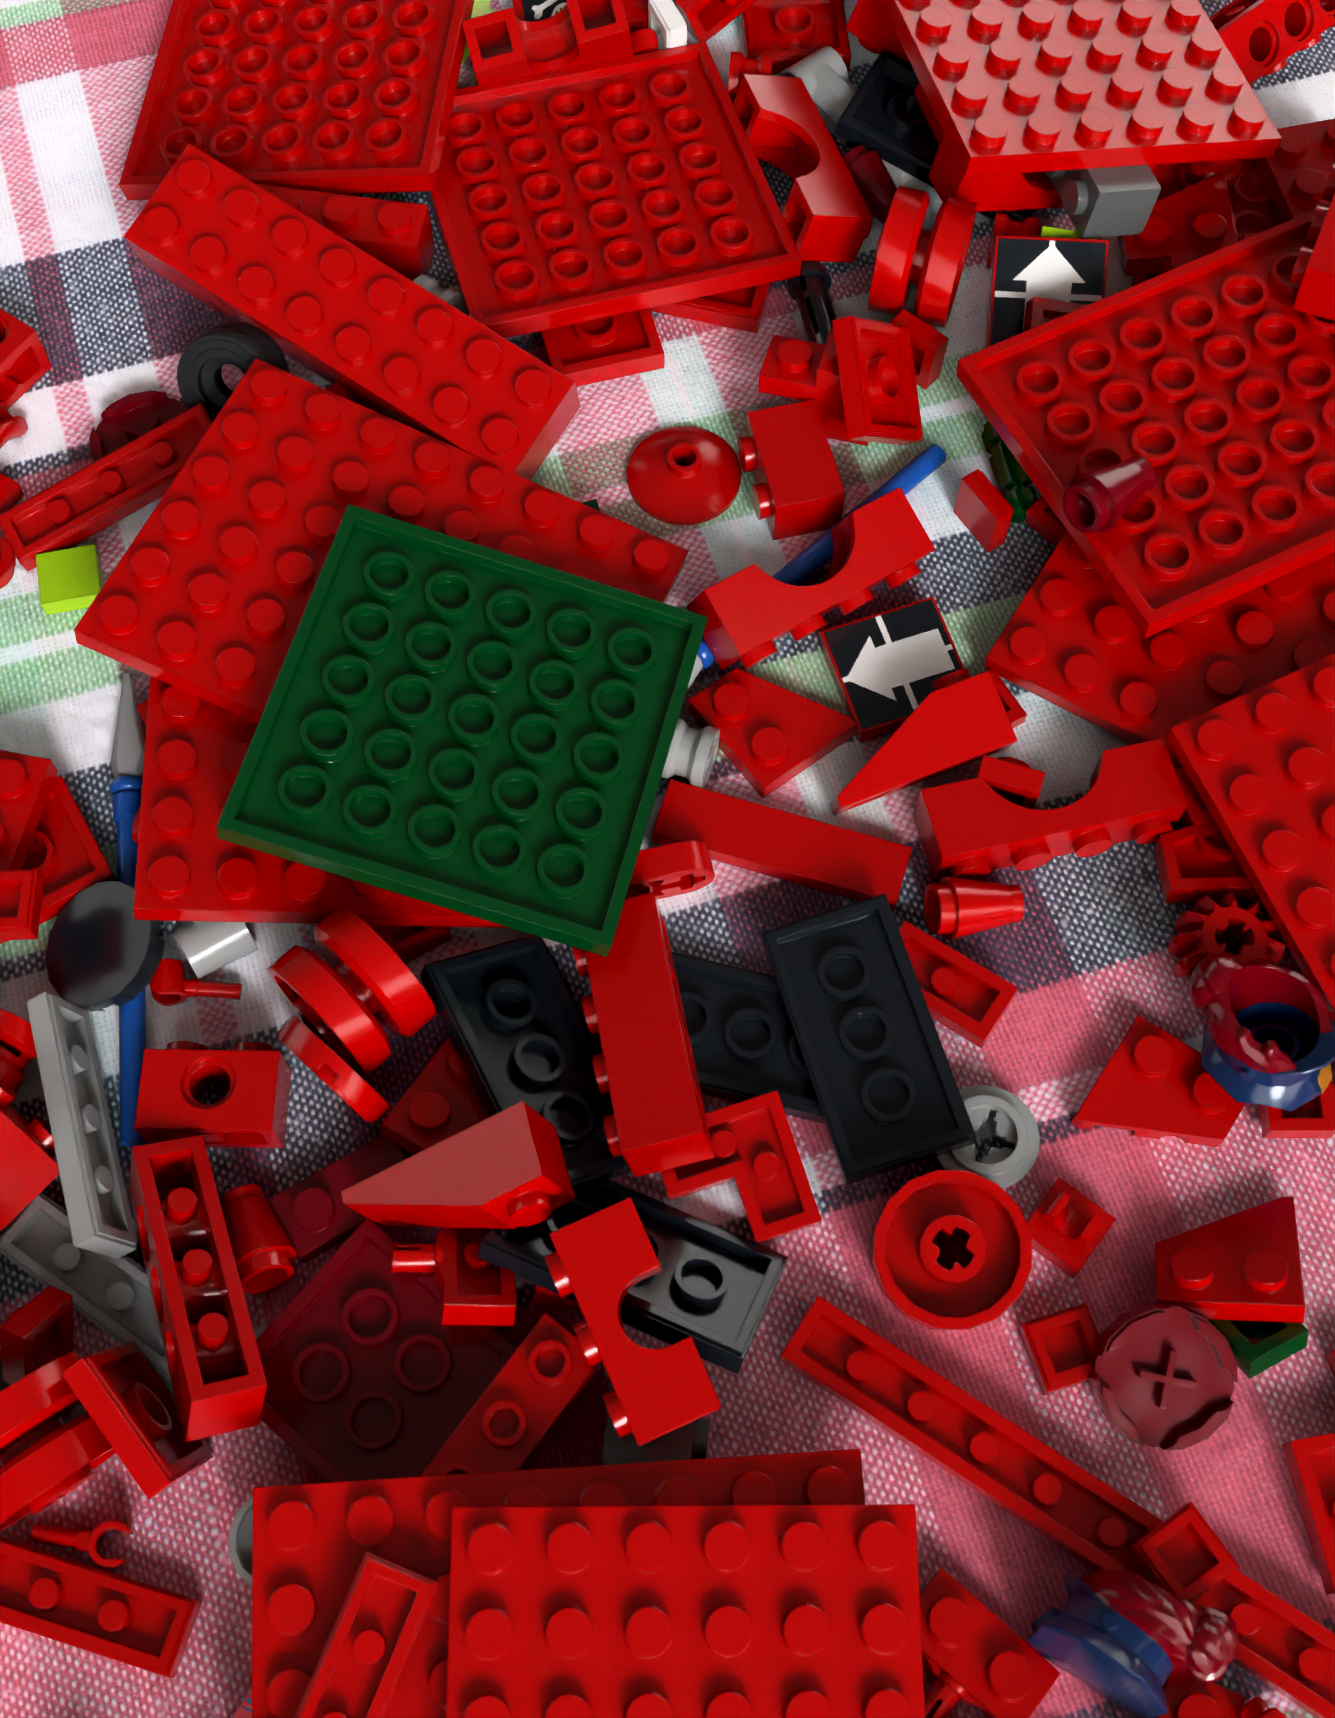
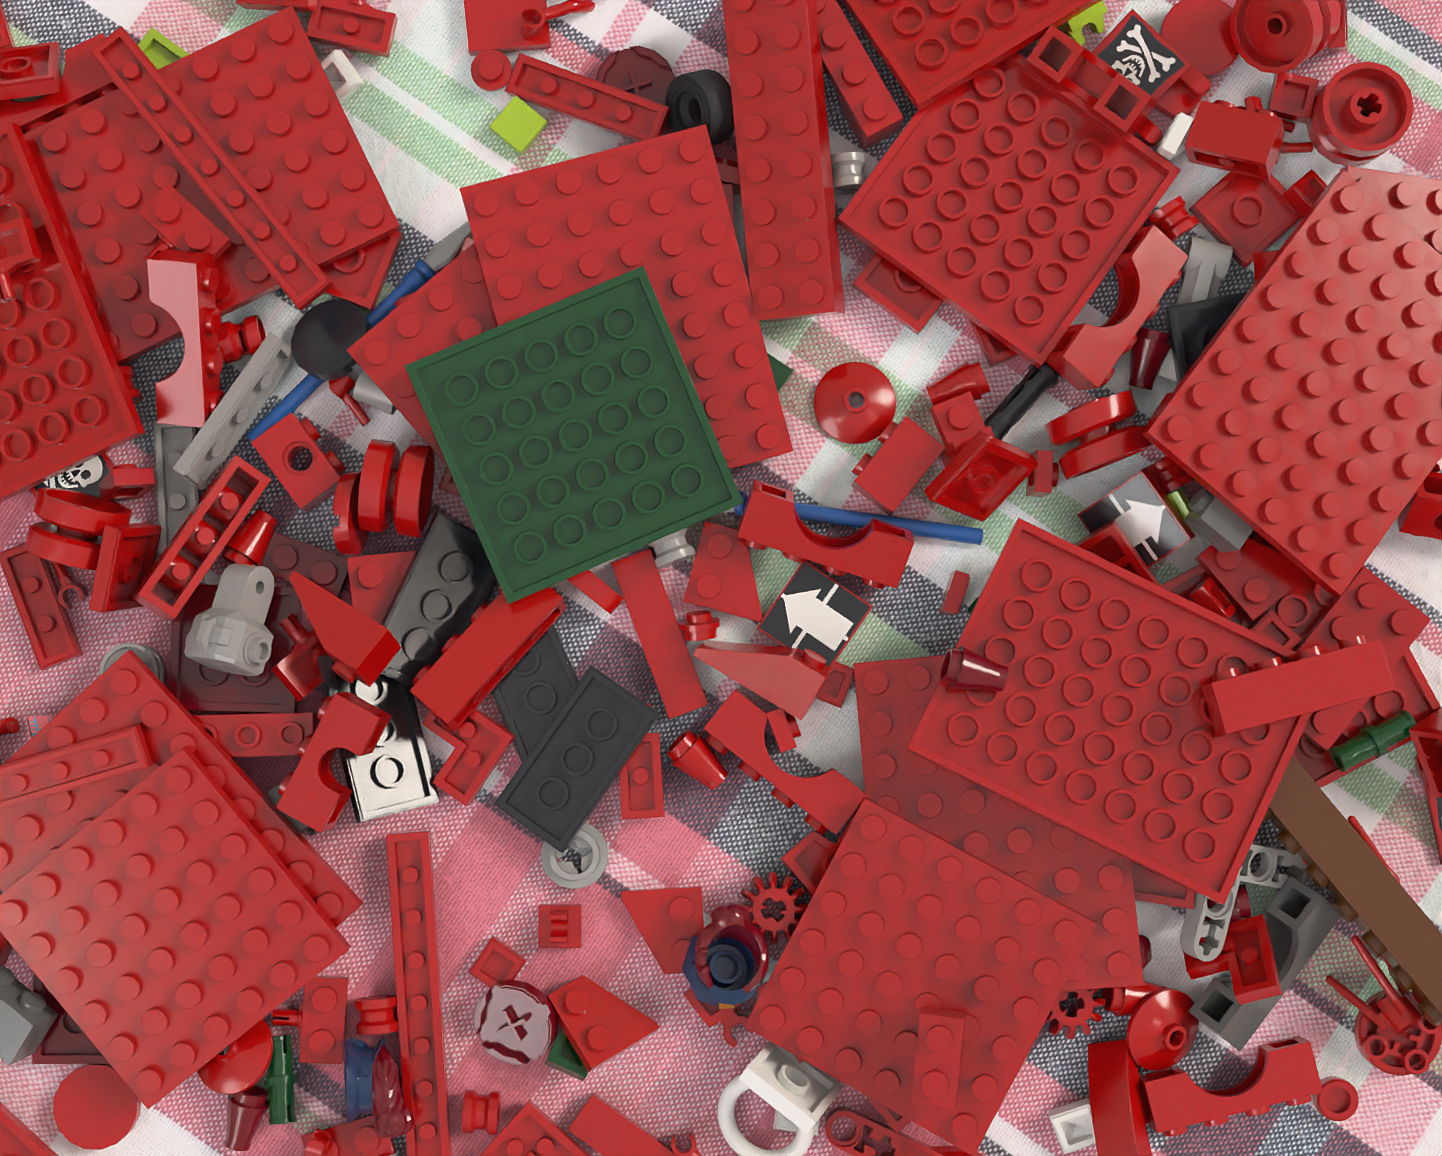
camera: 50 degrees right, 20 degrees up
red wheel [872,1170,1032,1331] -> none
red tile [1128,1501,1240,1603] -> none
none -> light grey piece [184,563,274,676]
none -> red wheel [354,994,399,1035]
none -> red wheel [462,1089,501,1135]
none -> red plate [678,610,720,641]
none -> red cone [926,361,991,406]

